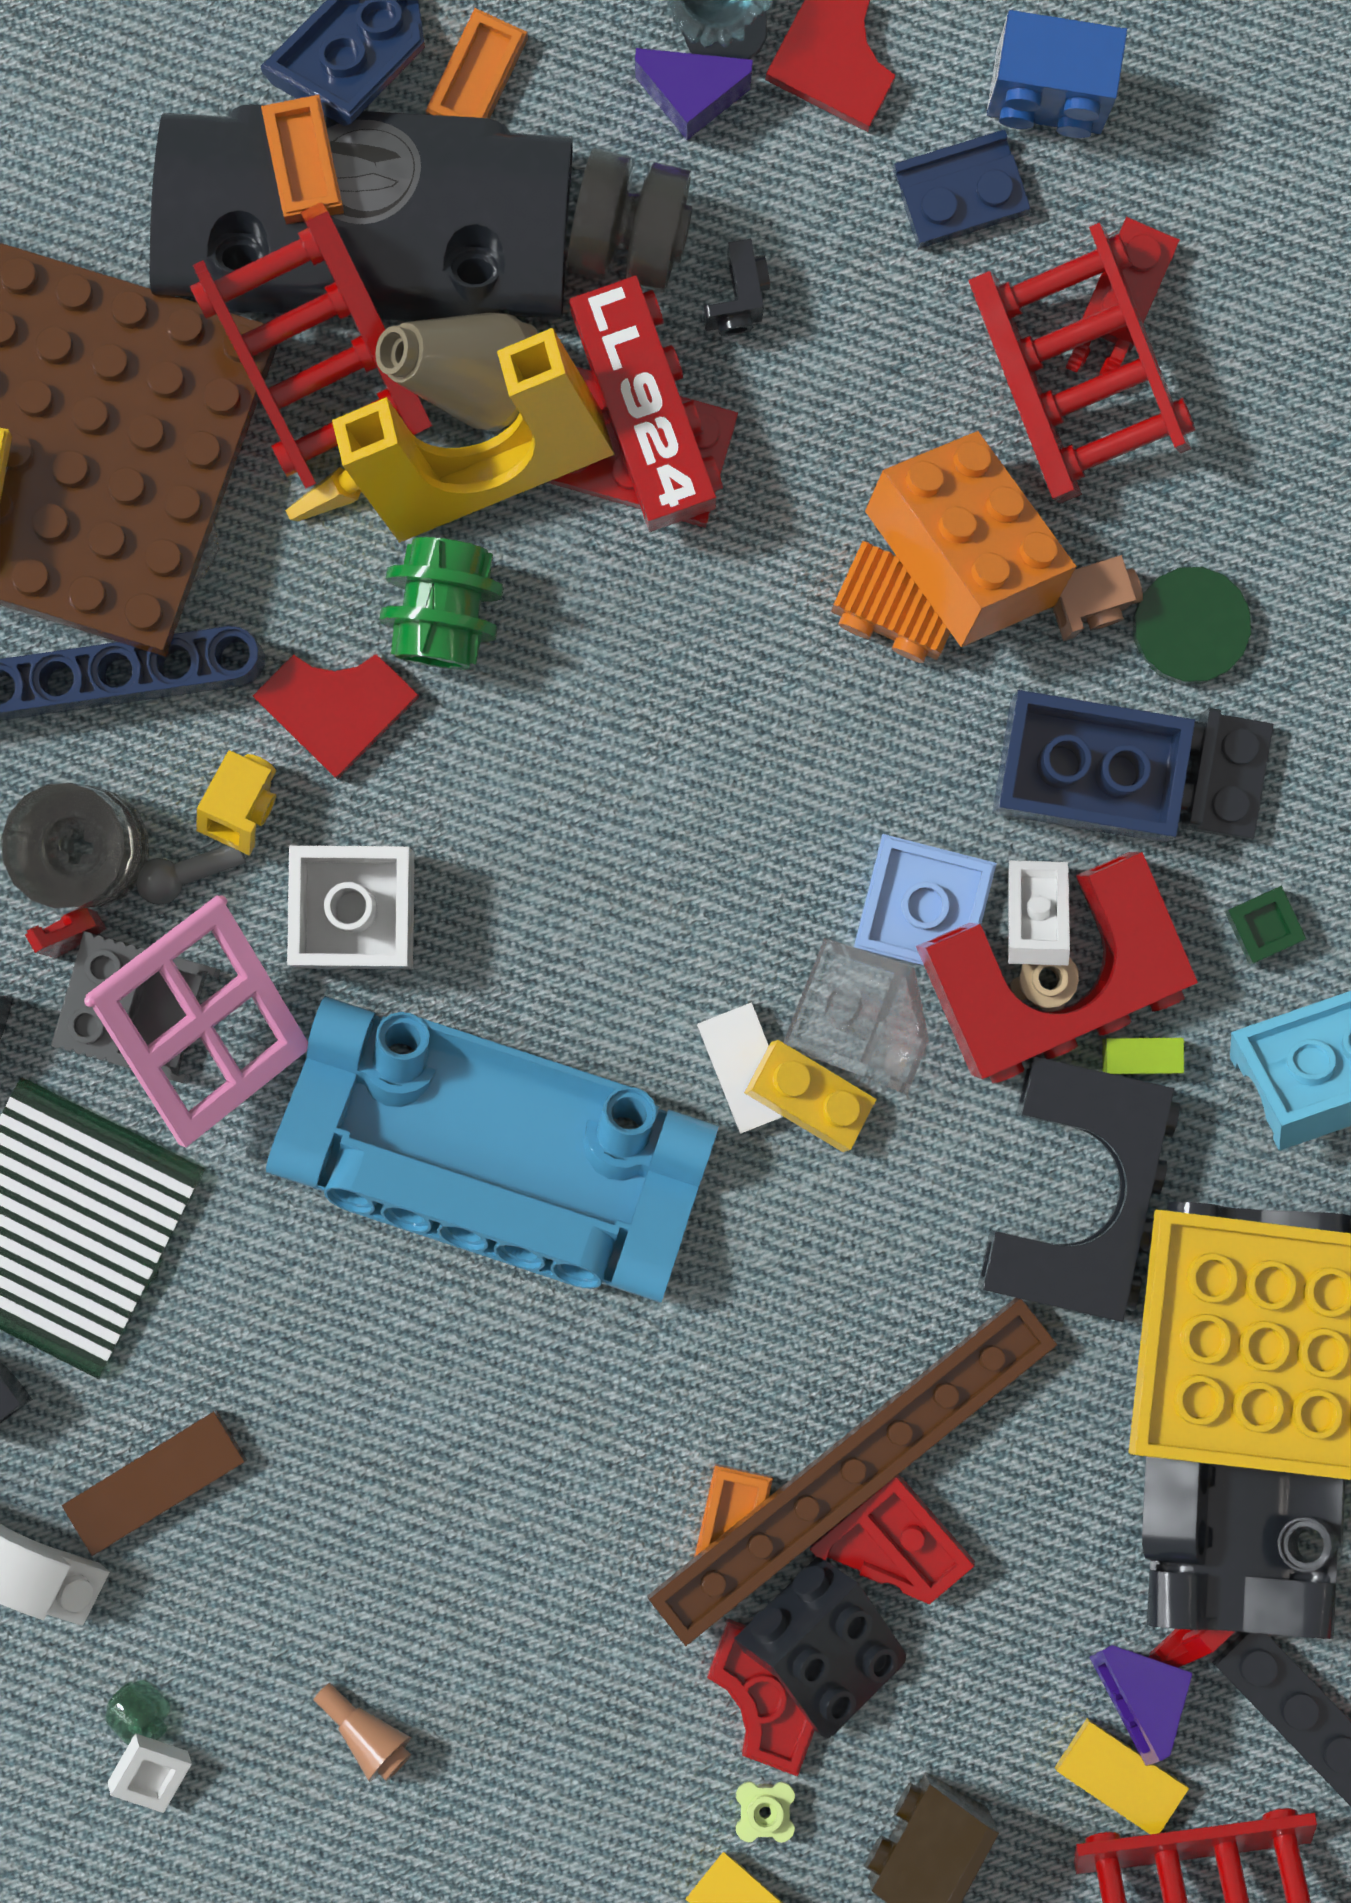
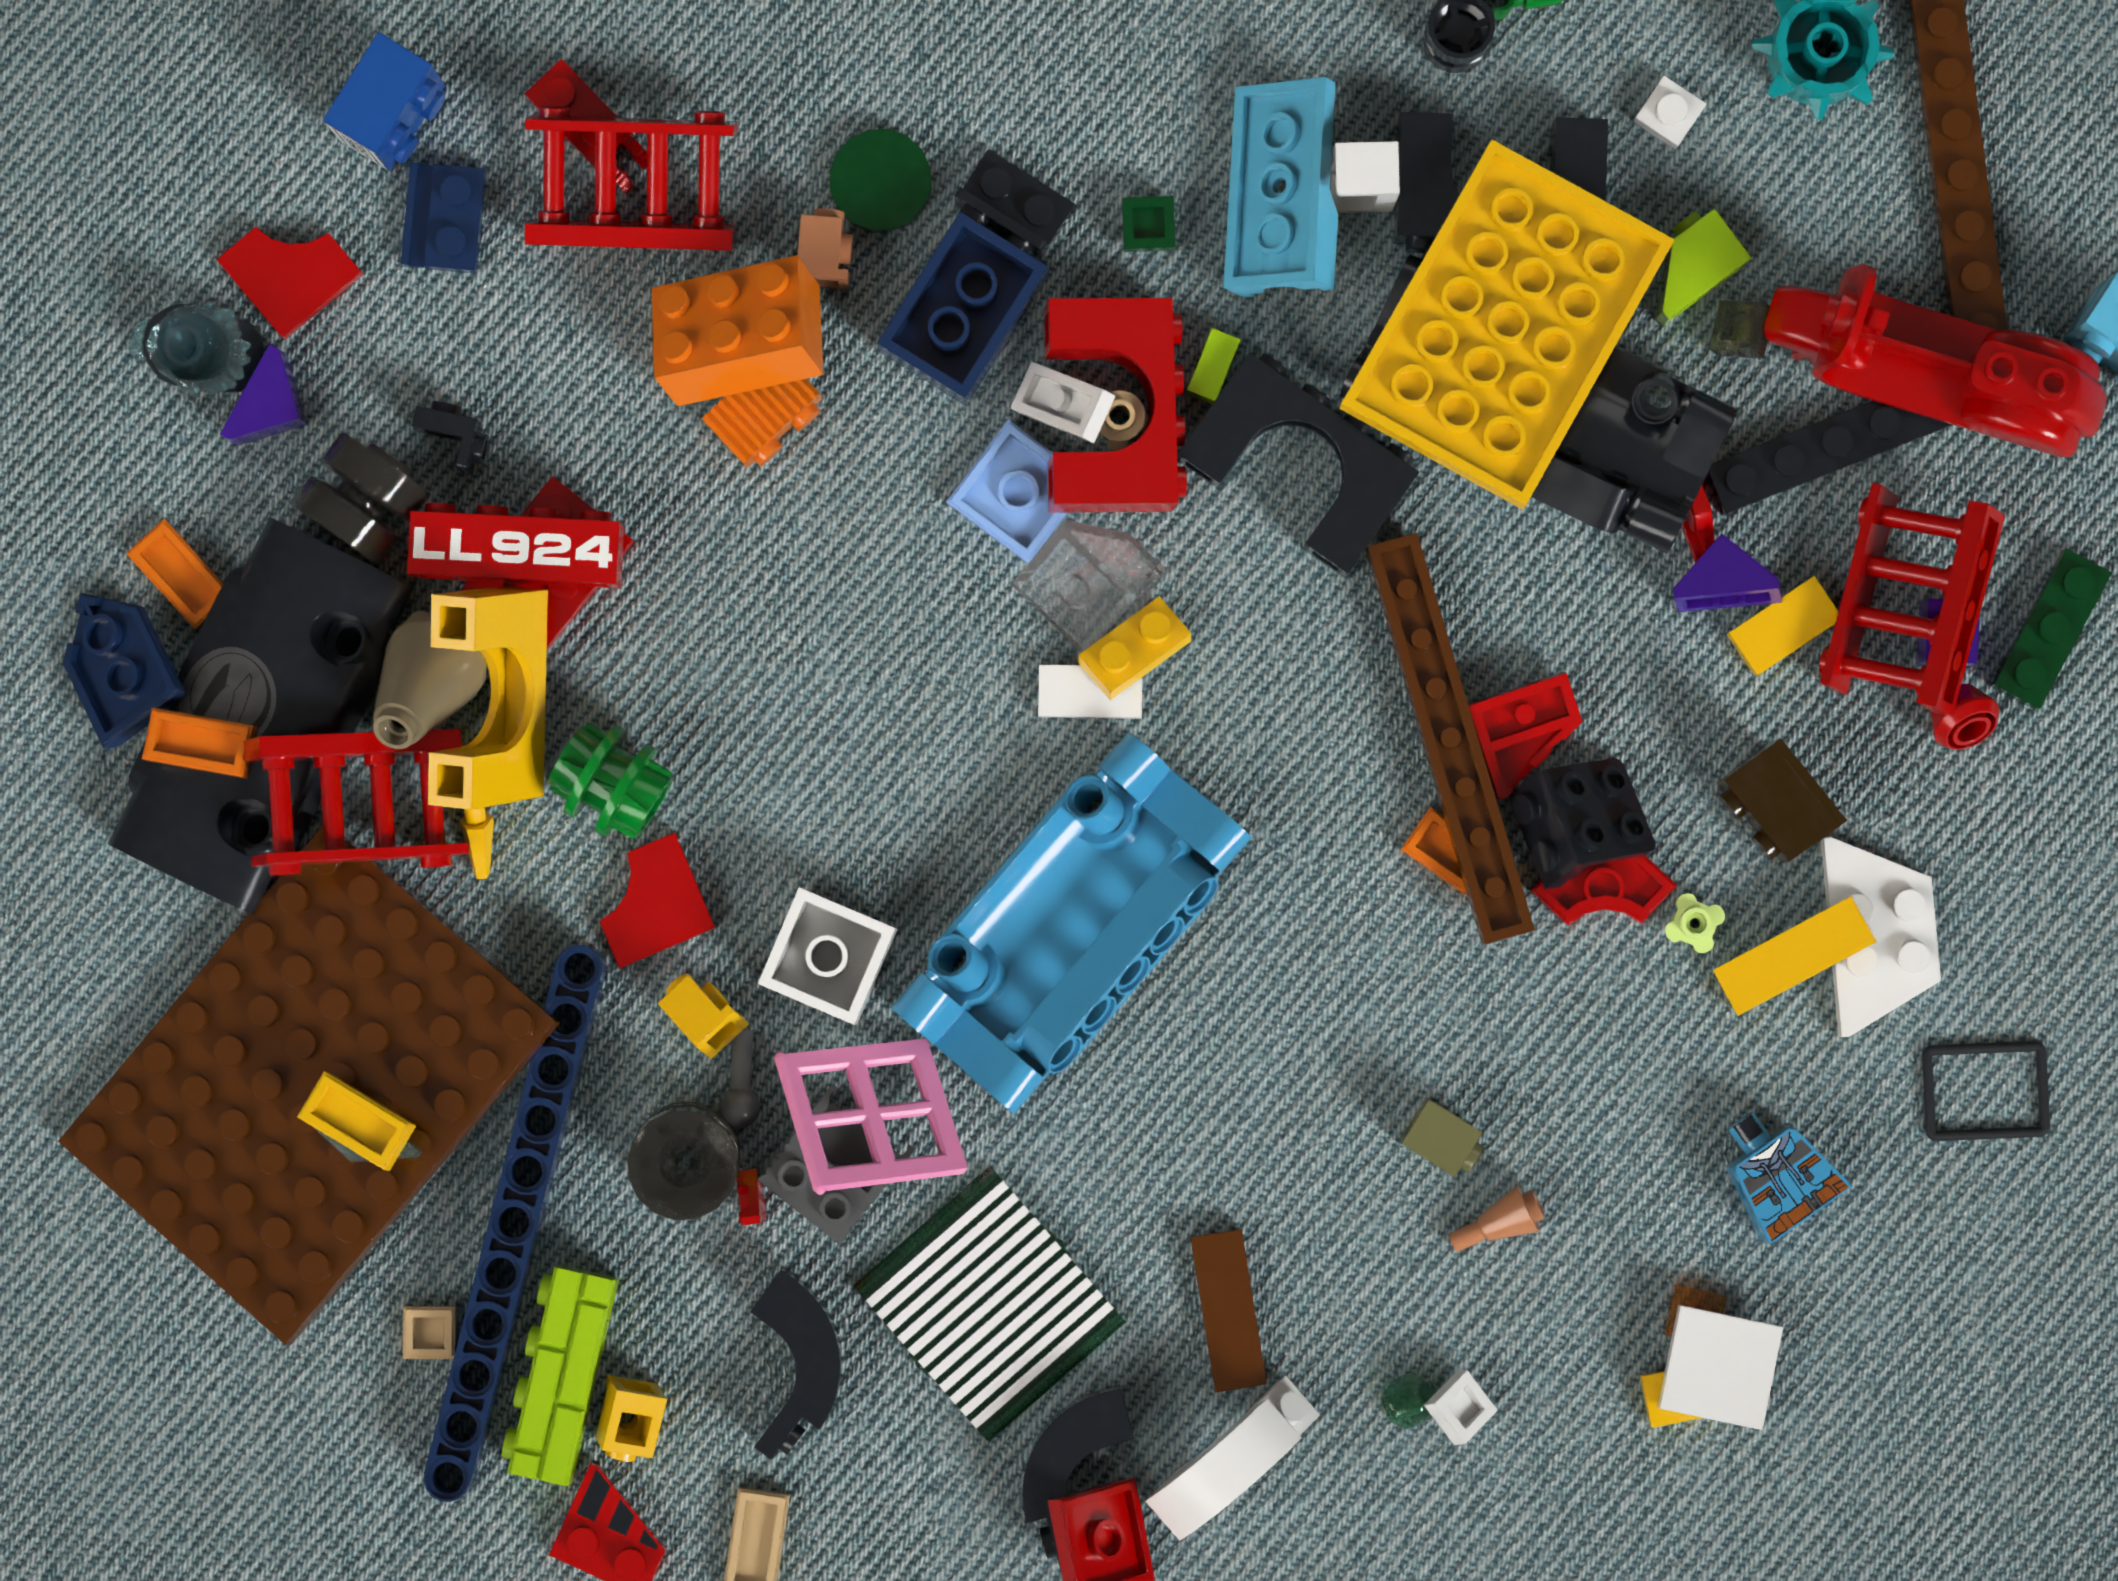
camera: 65 degrees left, 0 degrees up
none -> olive brick [1398,1098,1484,1177]

